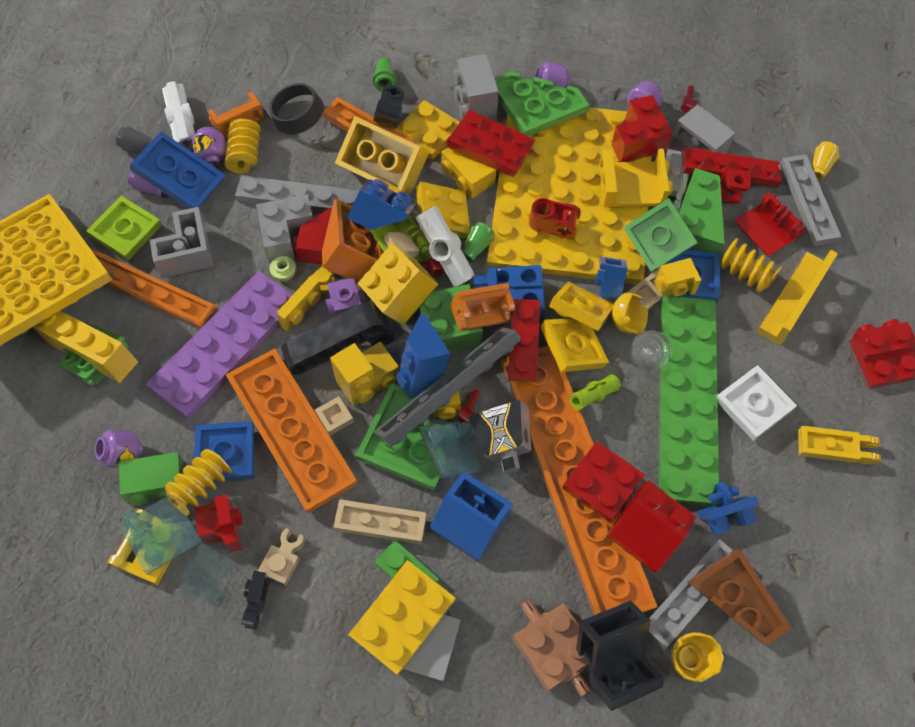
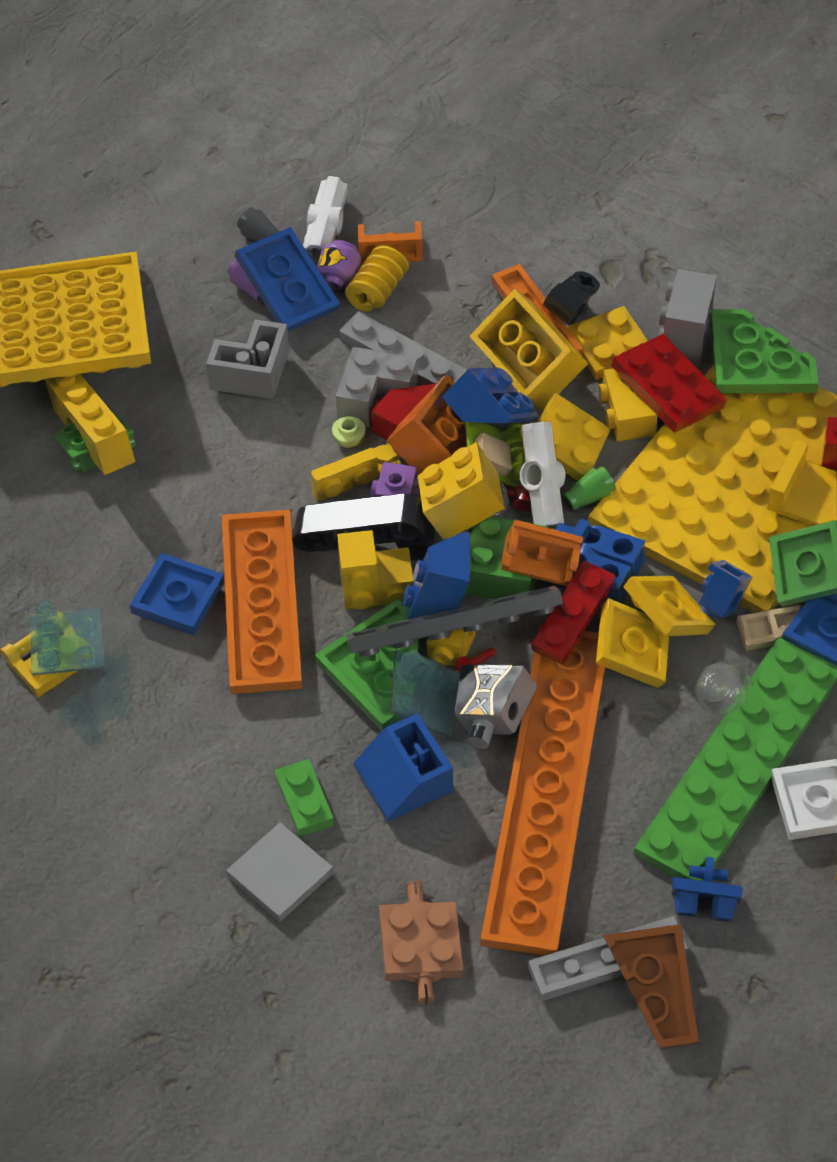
camera: 30 degrees right, 10 degrees down
lime plate [86,196,162,261] -> none
orange tile [89,247,218,329] -> none
medium lavender head [95,430,142,468] -> none
bright green brick [119,452,185,506] -> none
medium lavender plate [146,271,293,420] -> none
yellow piece [165,449,232,516] -> none
red brick [194,494,243,553] -> none
black plate [241,571,271,630] -> none
tan plate [258,528,305,587] -> none
black tyre [270,83,324,135] -> none
tan plate [315,396,354,436] -> none
tan plate [333,499,427,545] -> none
yellow plate [348,560,456,676] -> none
bright green cone [372,58,396,92] -> none
red piece [529,198,581,239] -> none
medium lavender head [534,62,571,88] -> none
red plate [562,441,645,523] -> none
lime pin [569,374,621,410] -> none
black piece [576,600,664,711] -> none
red slope [607,480,697,573] -> none
yellow hair [612,293,648,335] -> none
yellow brick [655,258,701,297] -> none
yellow hair [670,632,724,682] -> none

